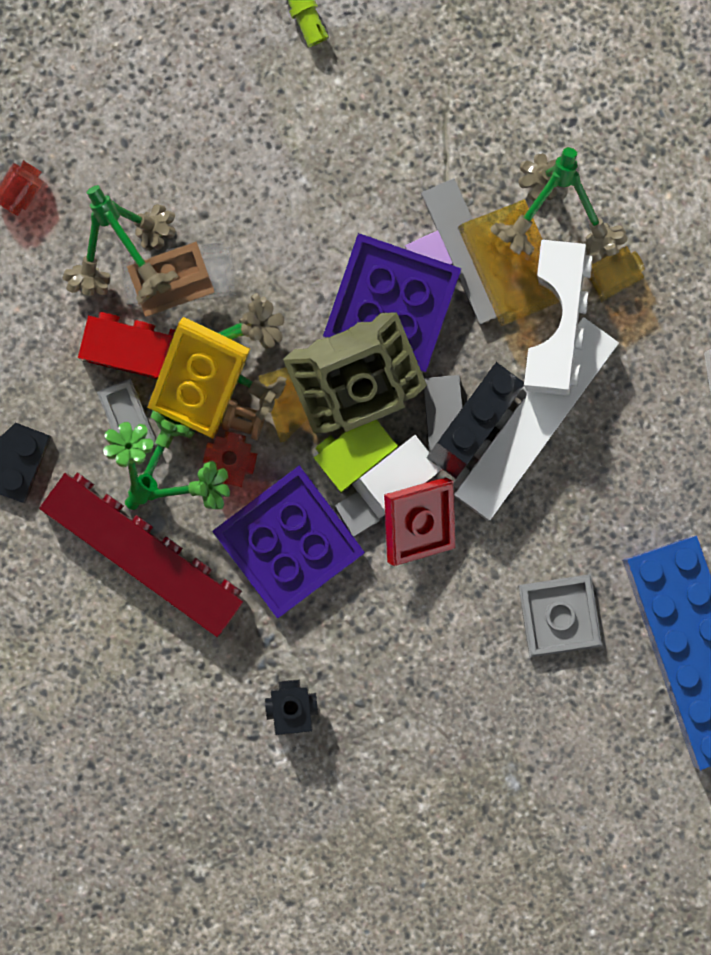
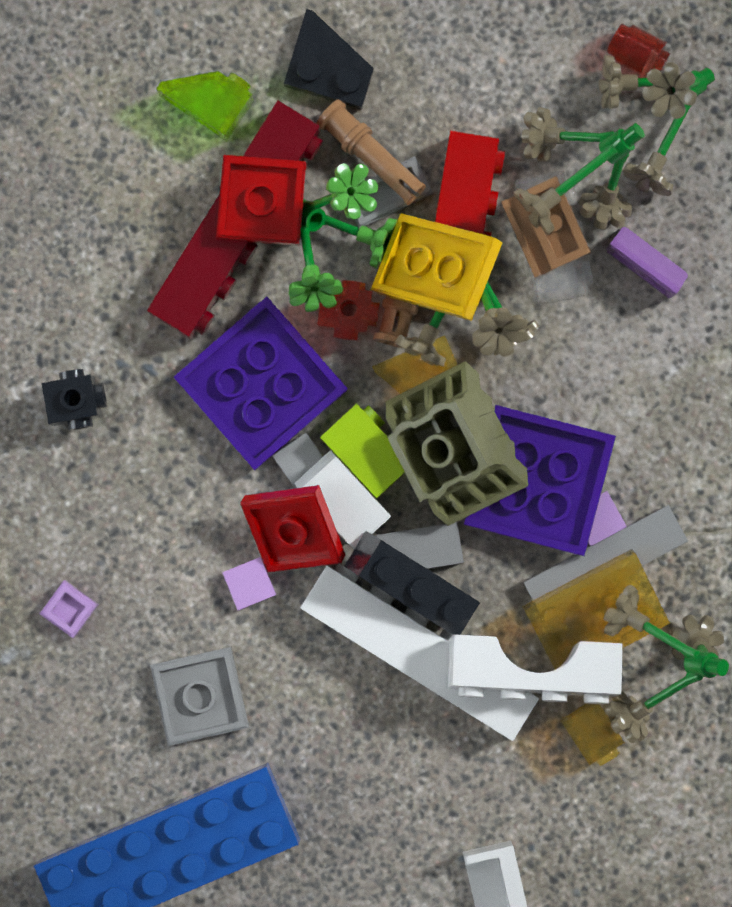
camera: 85 degrees right, 0 degrees up
none -> lavender tile [40,580,99,638]
none -> clear neon green slope [156,71,254,142]
none -> red tile [216,155,307,246]
none -> lavender tile [222,557,276,610]
none -> medium nougat pin [316,99,426,205]
none -> dark tan plant [598,55,715,196]
none -> medium lavender slope [606,227,688,298]

